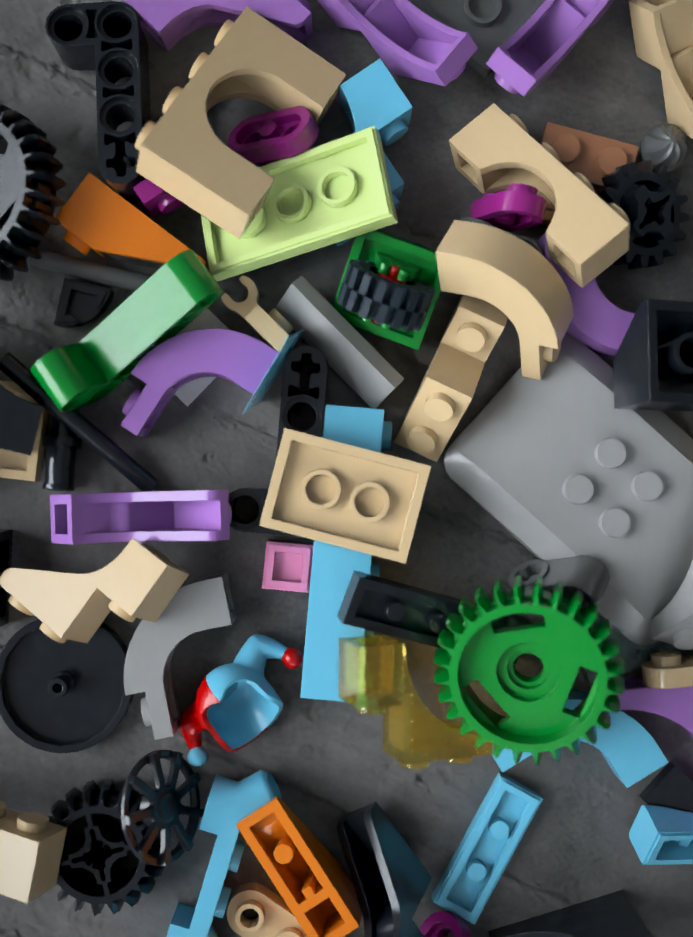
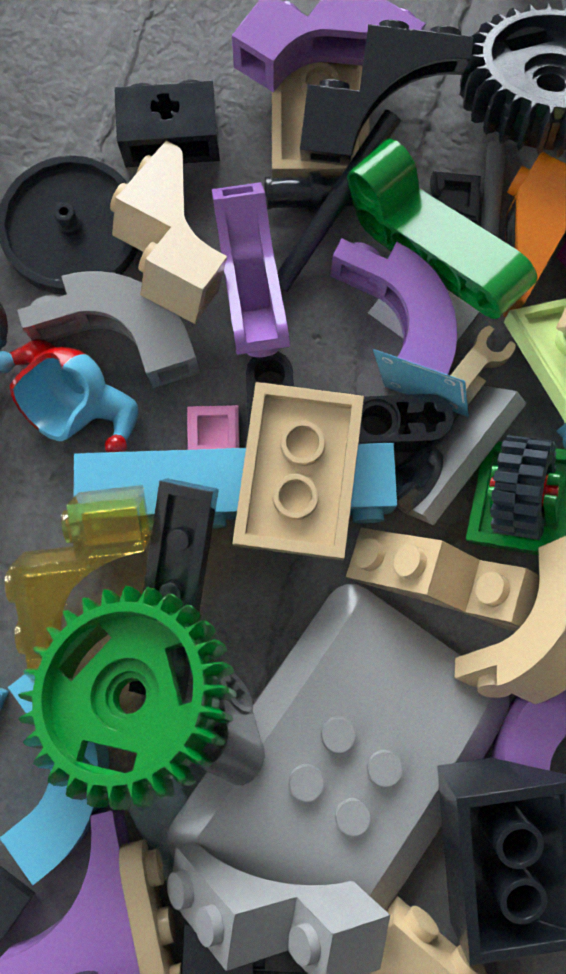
camera: 85 degrees right, 10 degrees down
none -> black tile [395,443,443,513]

